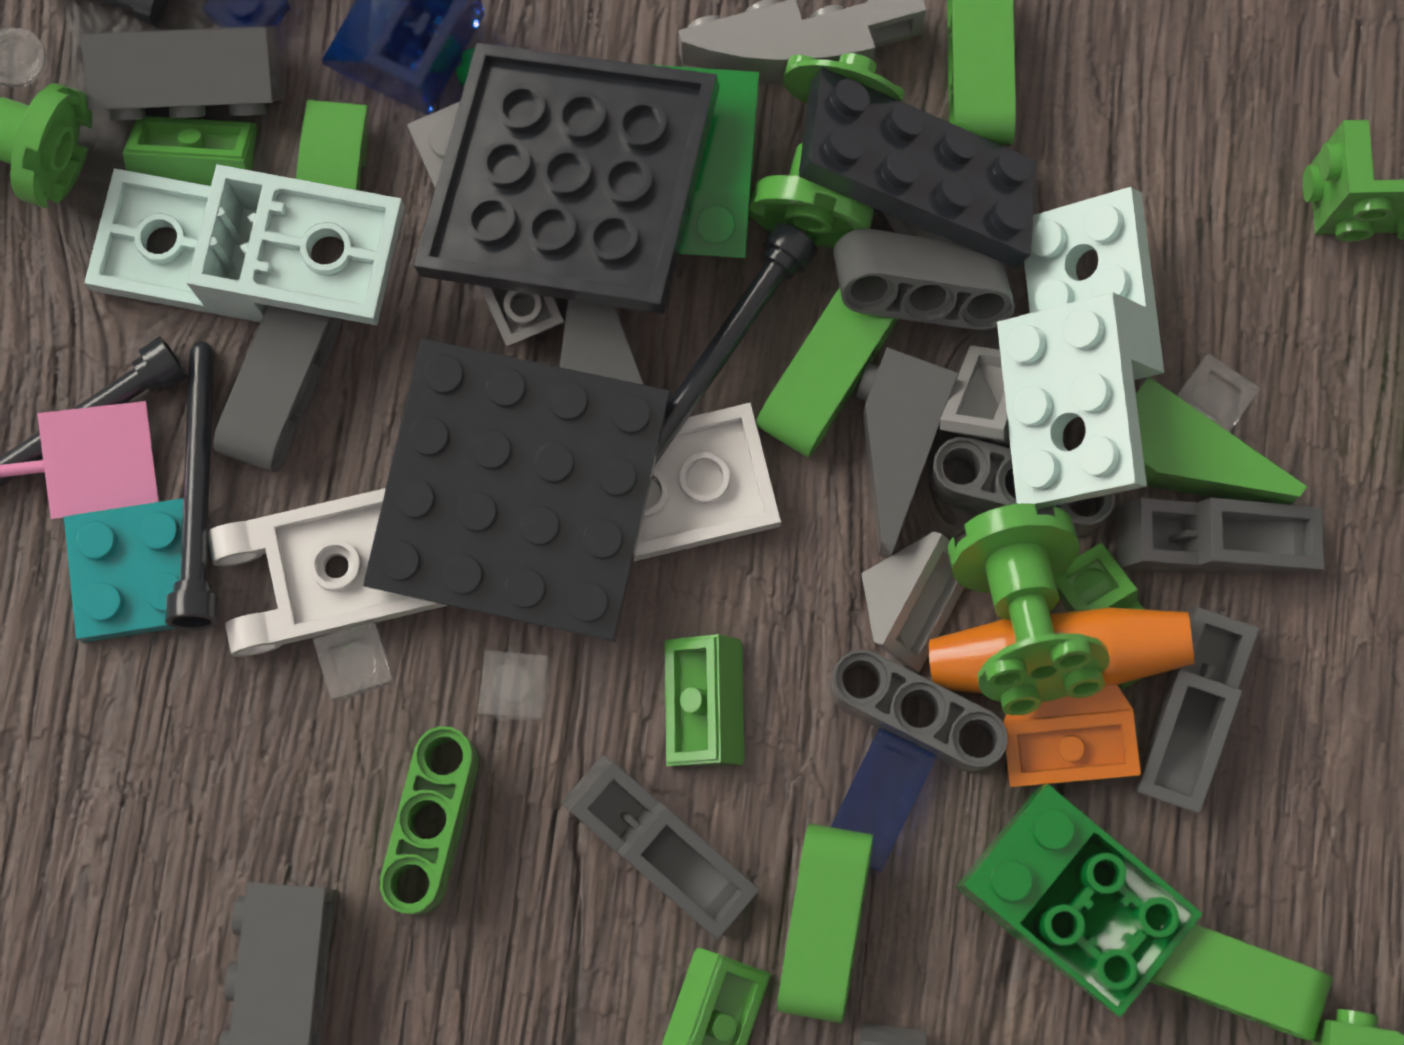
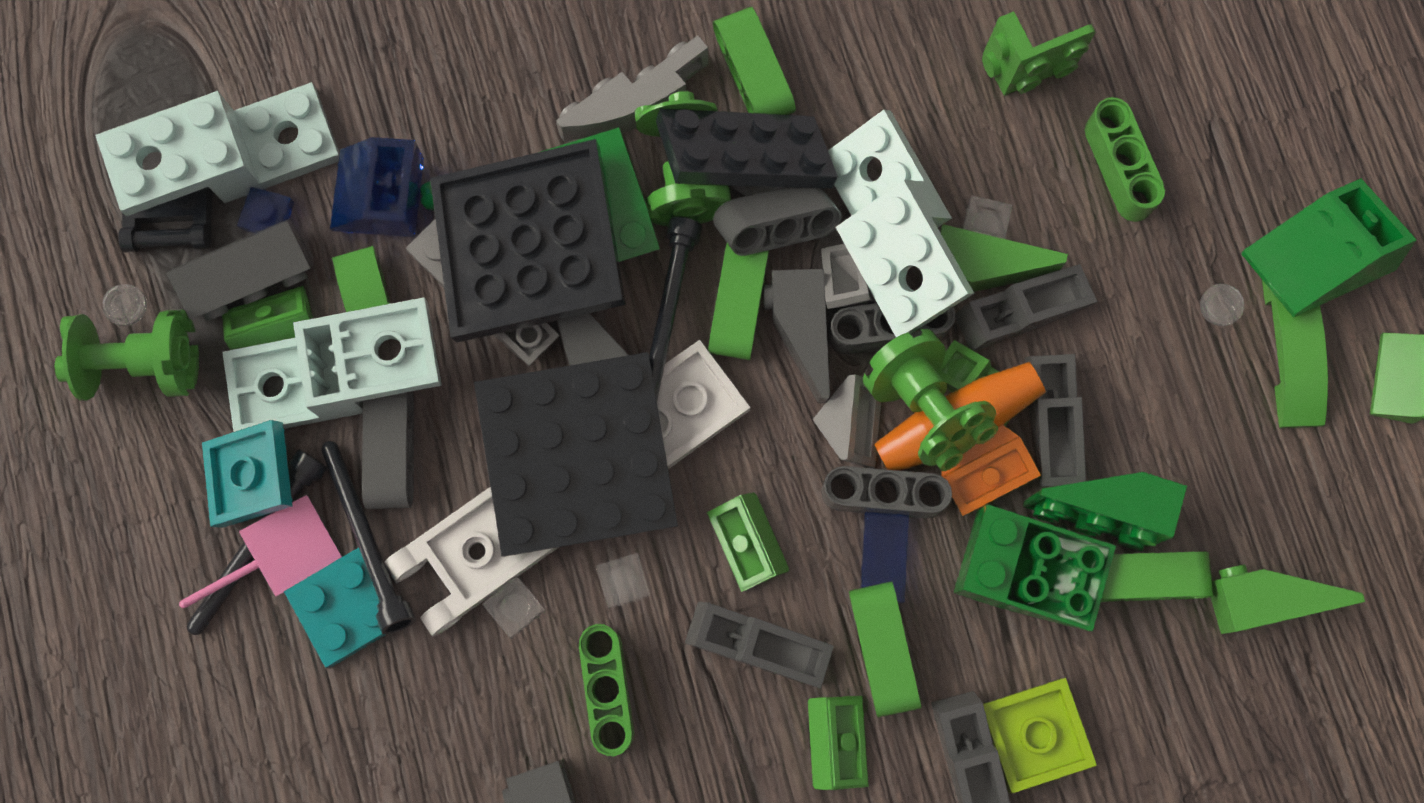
camera: 25 degrees left, 0 degrees up
none -> teal plate [202,419,293,528]
none -> green slope [1023,472,1187,551]

